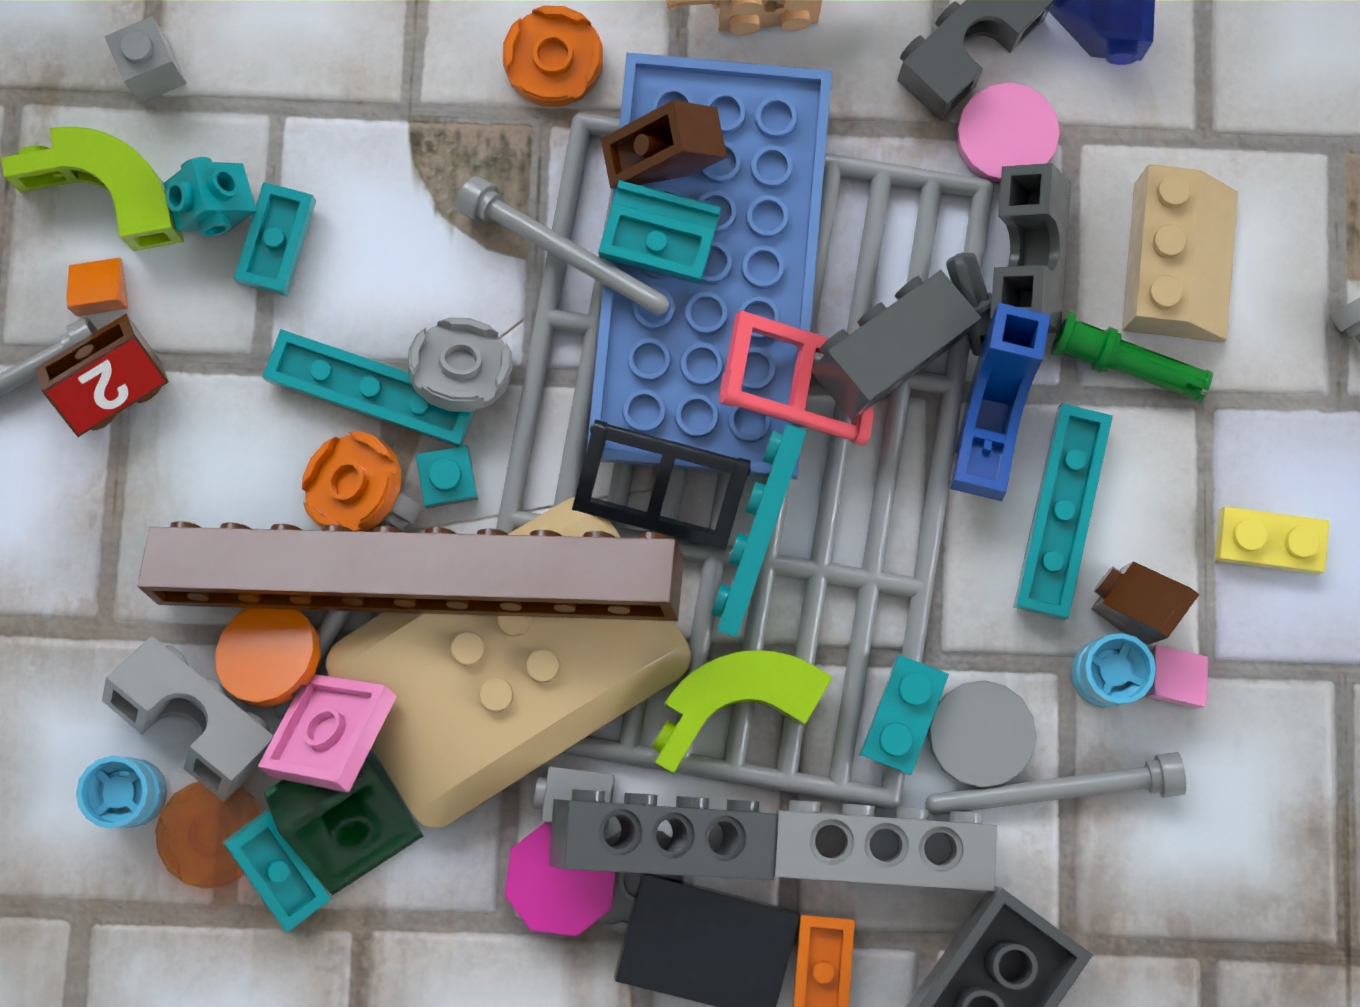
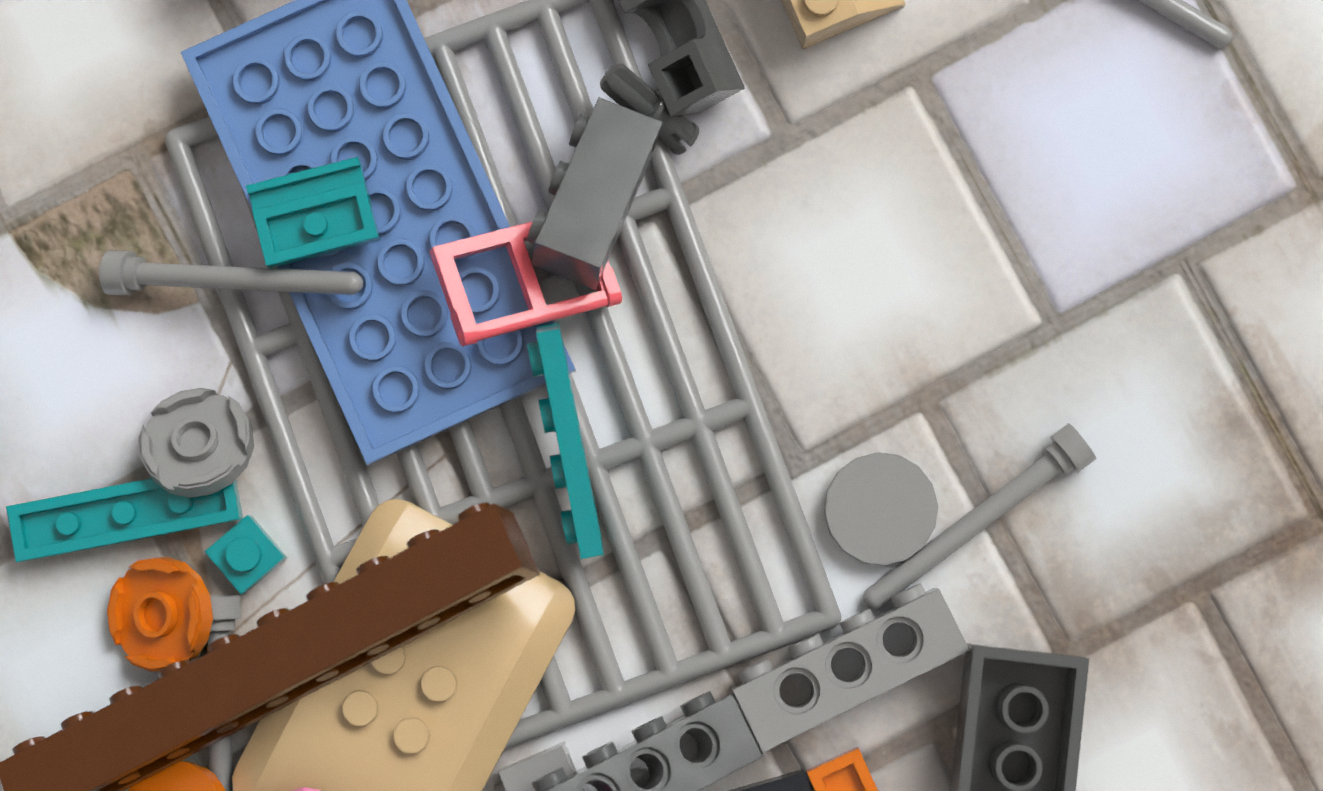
camera: 25 degrees left, 5 degrees up
orange tile [503,6,603,107] -> none
black window [572,419,751,550] -> none
reddish brown slope [601,100,727,189] -> none
lime arch [651,650,833,774] -> none
teal plate [859,655,949,775] -> none
blue arch [950,303,1051,501] -> none
teal plate [1013,403,1113,620] -> none
green pin [1051,311,1213,403] -> none
medium azure wheel [1070,633,1156,708] -> none
reddish brown slope [1091,561,1200,645] -> none
bright pink slope [1145,645,1208,709] -> none
light yellow plate [1214,506,1329,575] -> none

